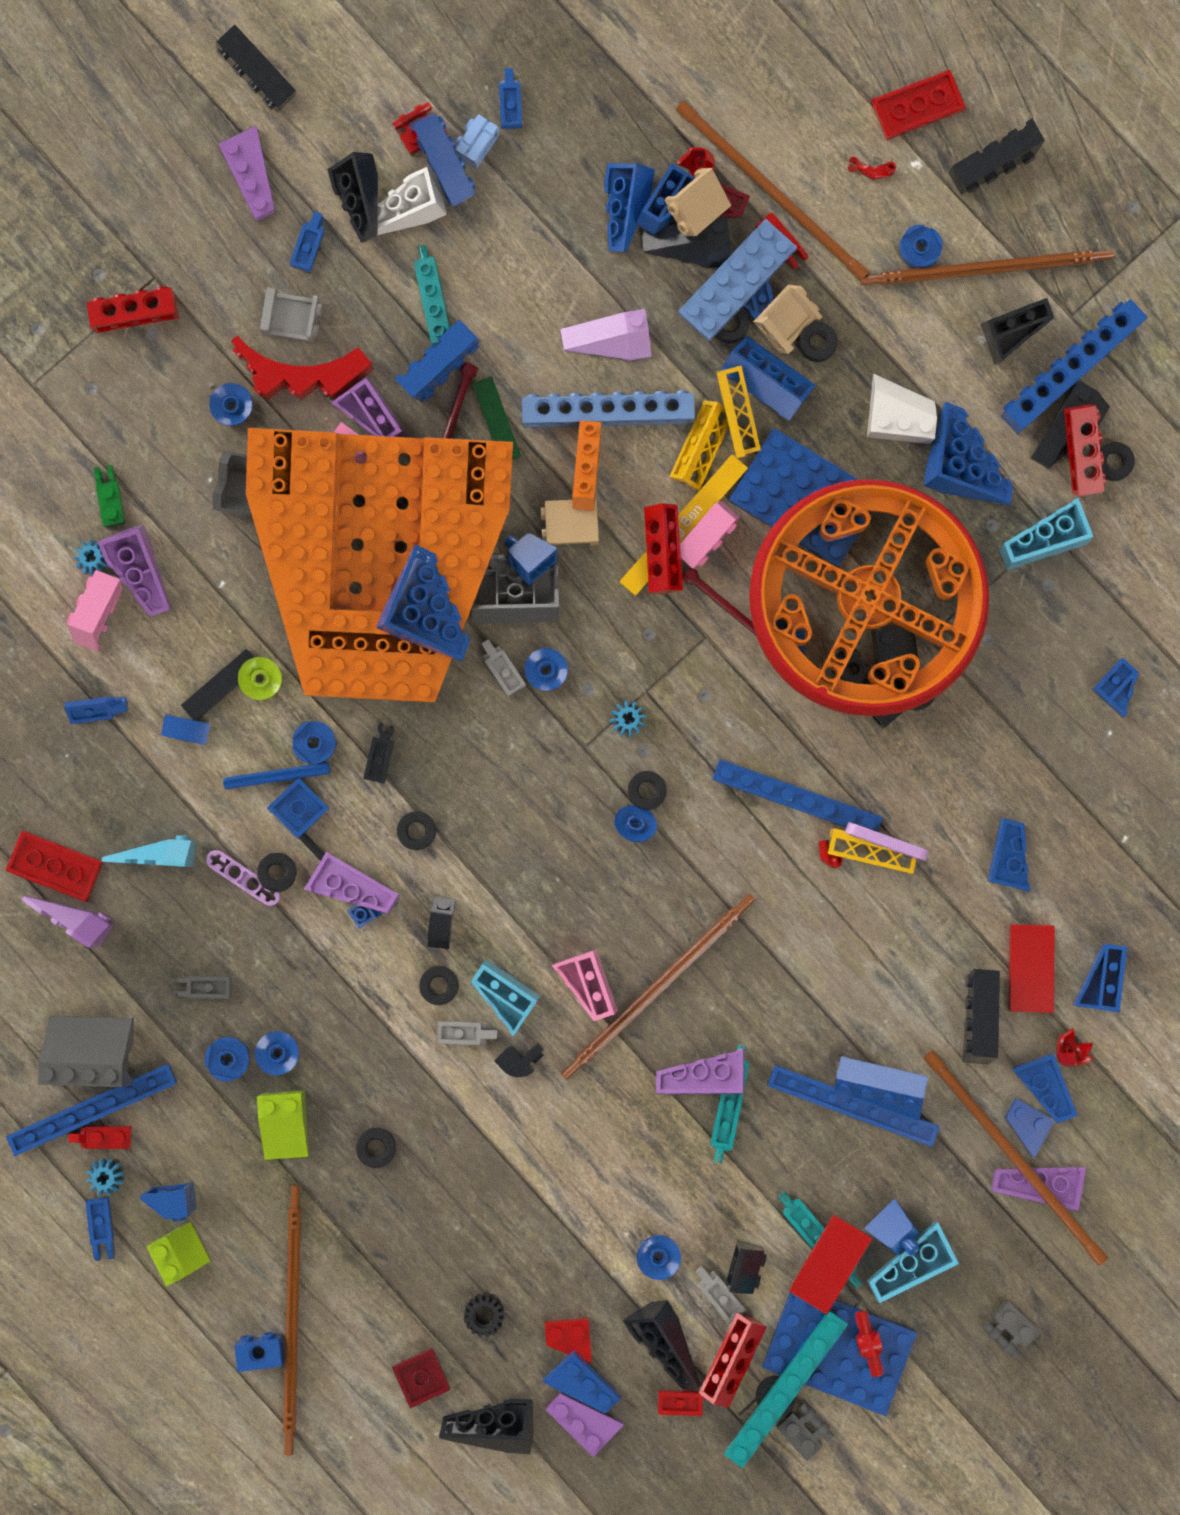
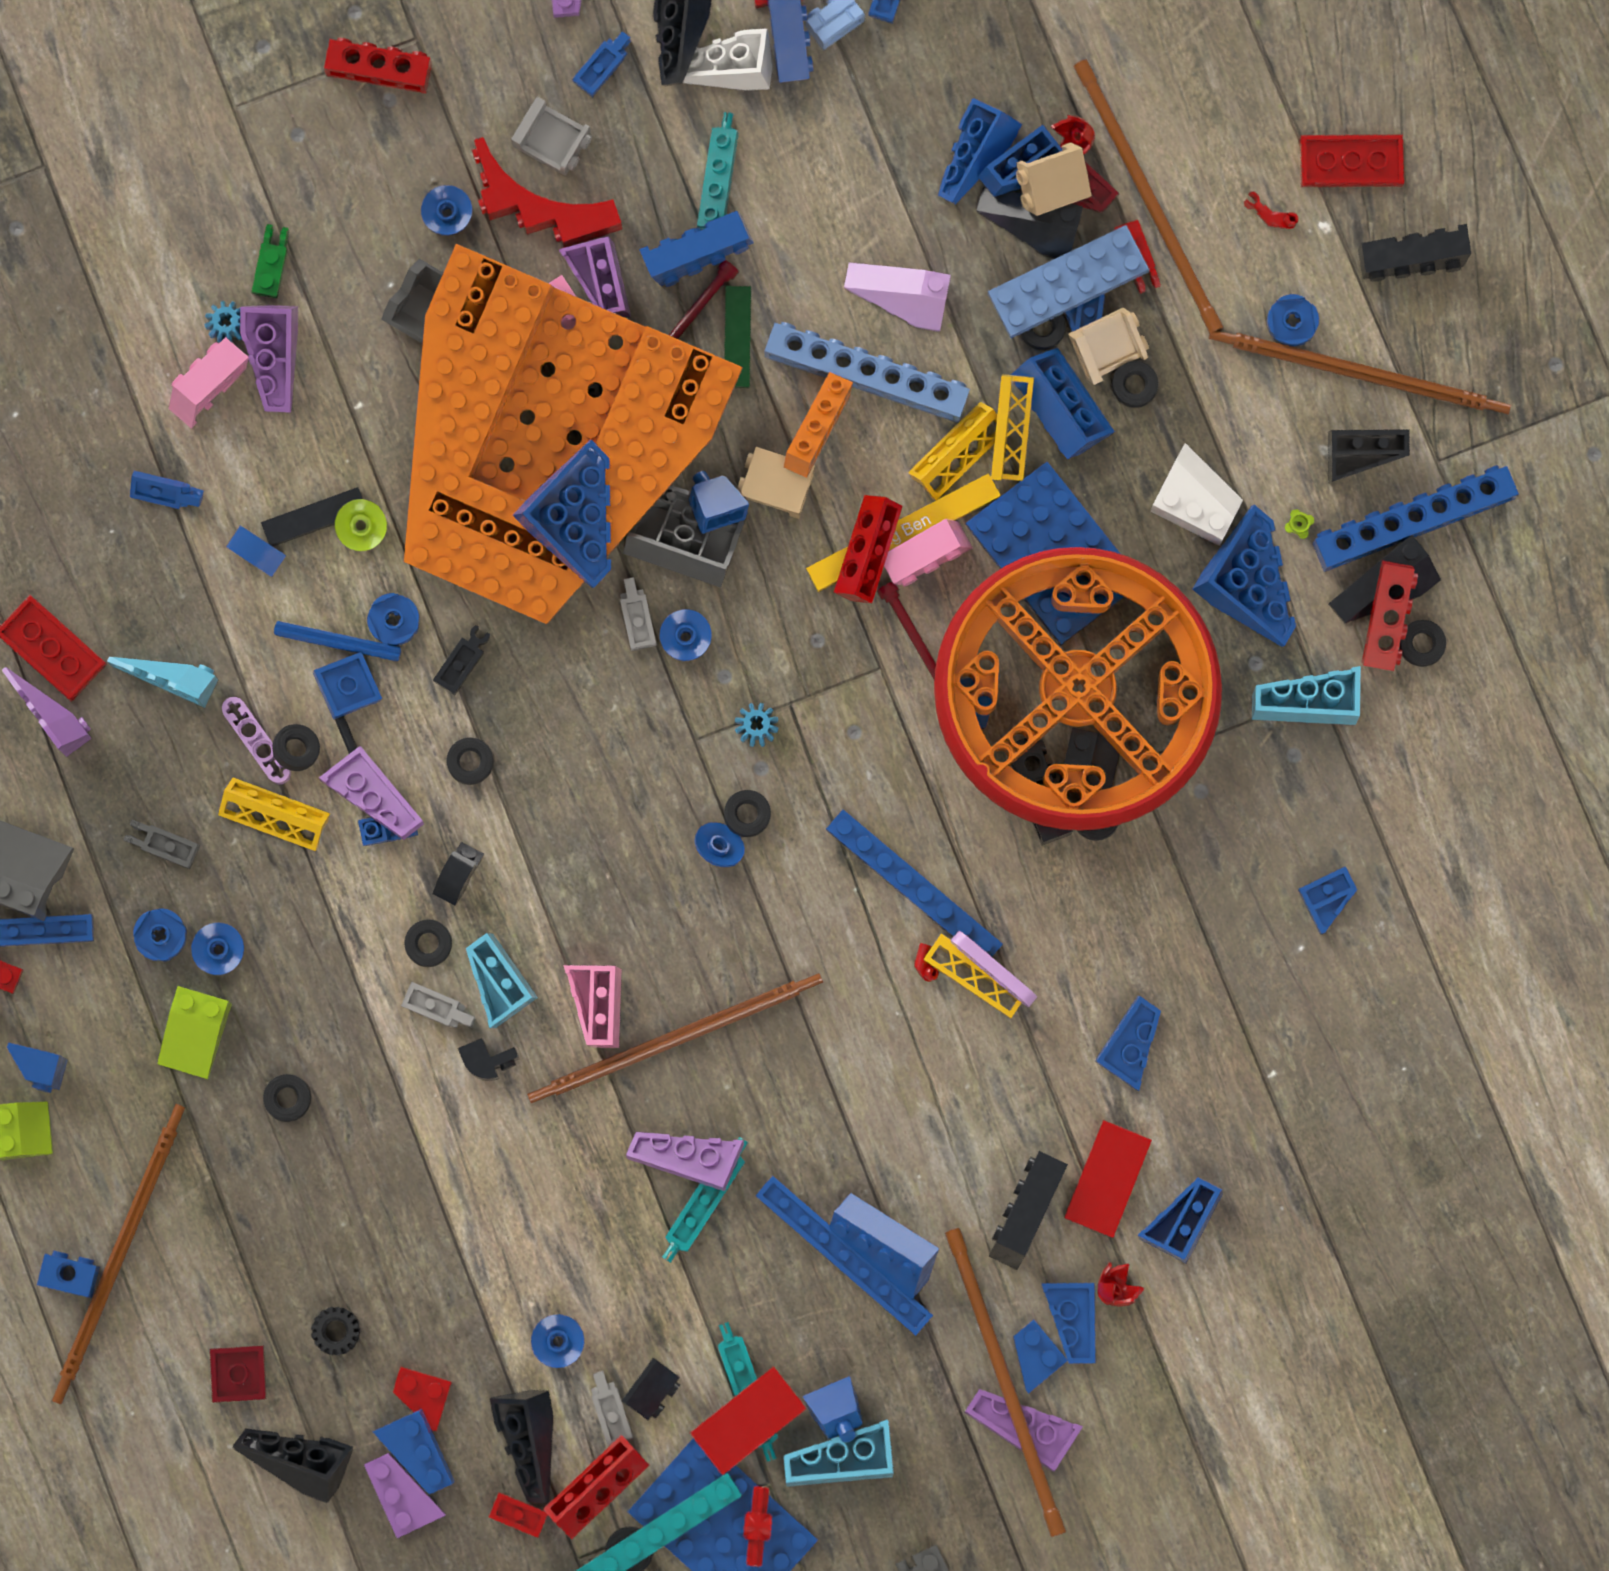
camera: 25 degrees right, 5 degrees down
none -> yellow fence [218,777,330,851]
none -> lime plate [1284,509,1314,539]

